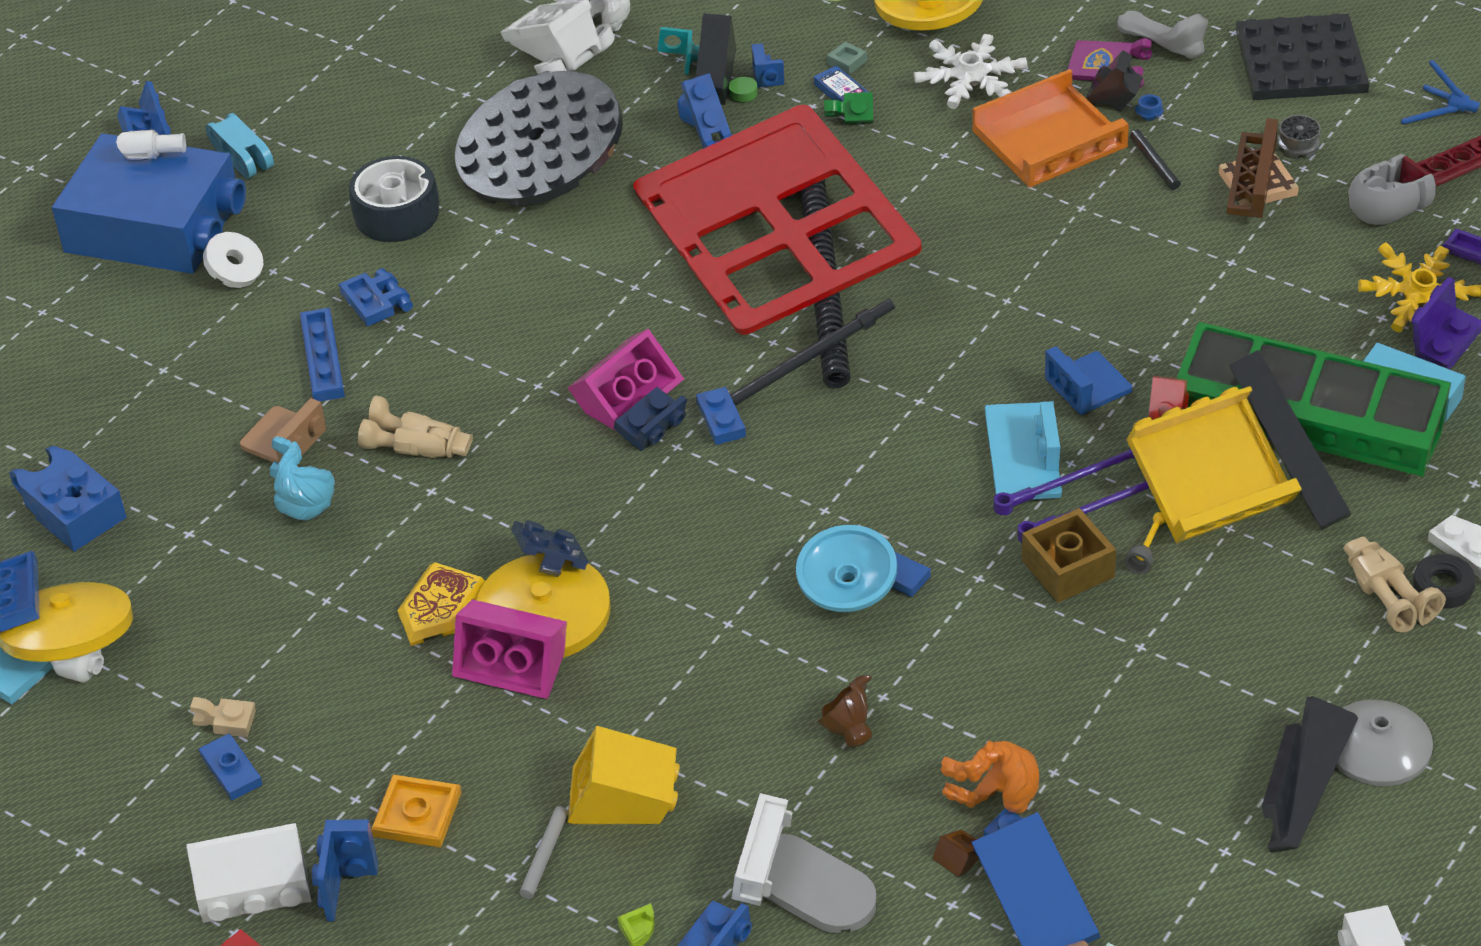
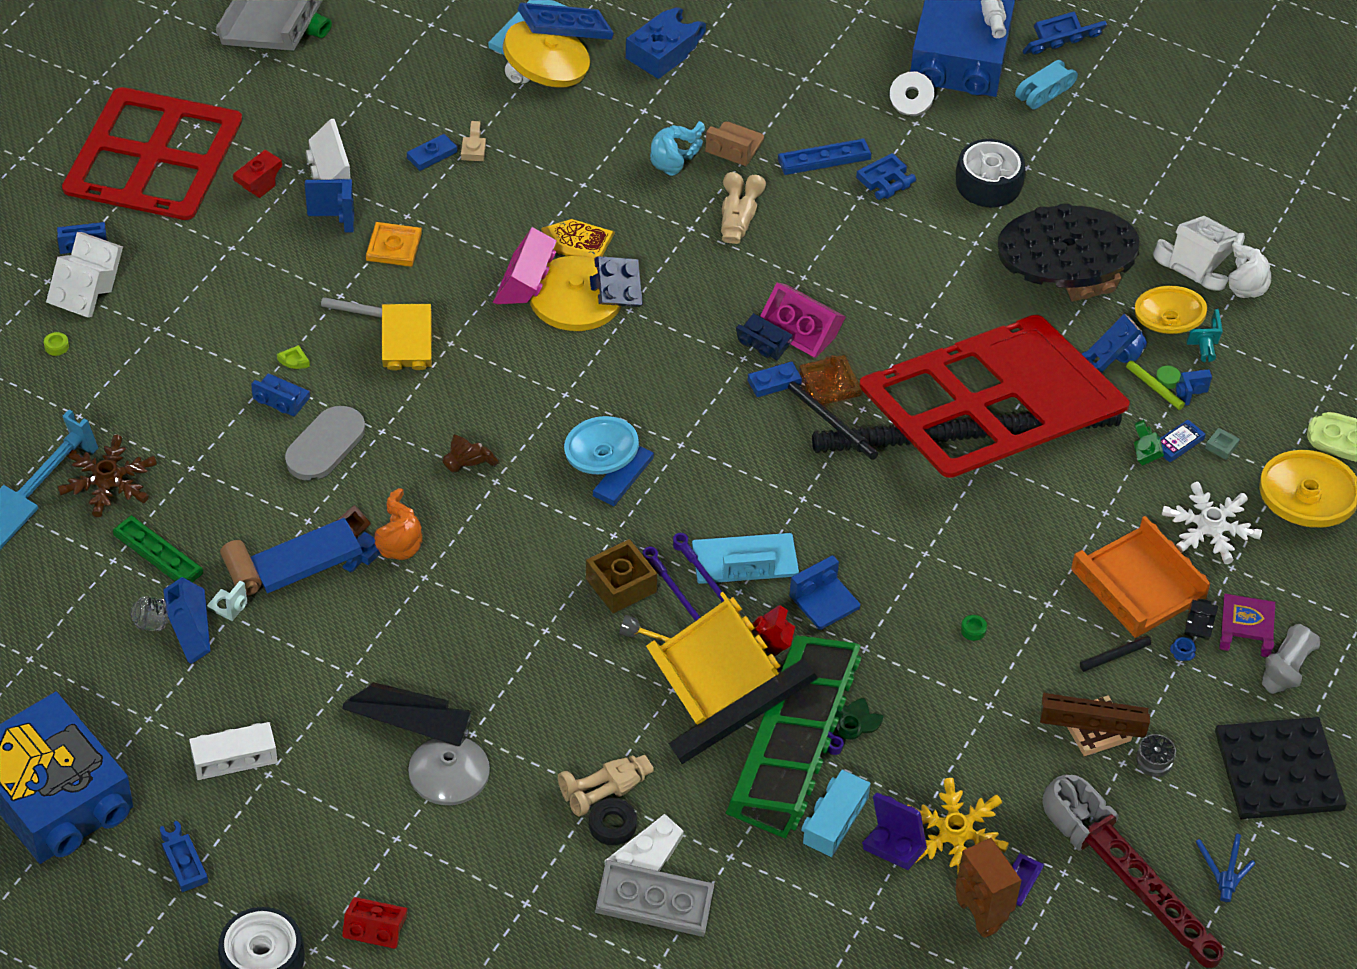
camera: 80 degrees right, 5 degrees up
black slope [696,13,736,105] -> none
white container [732,793,793,906] -> none
none -> clear orange plate [799,355,862,405]
none -> green tile [961,615,987,641]
none -> lime bar [1126,361,1185,410]
none -> yellow dish [1135,286,1207,334]

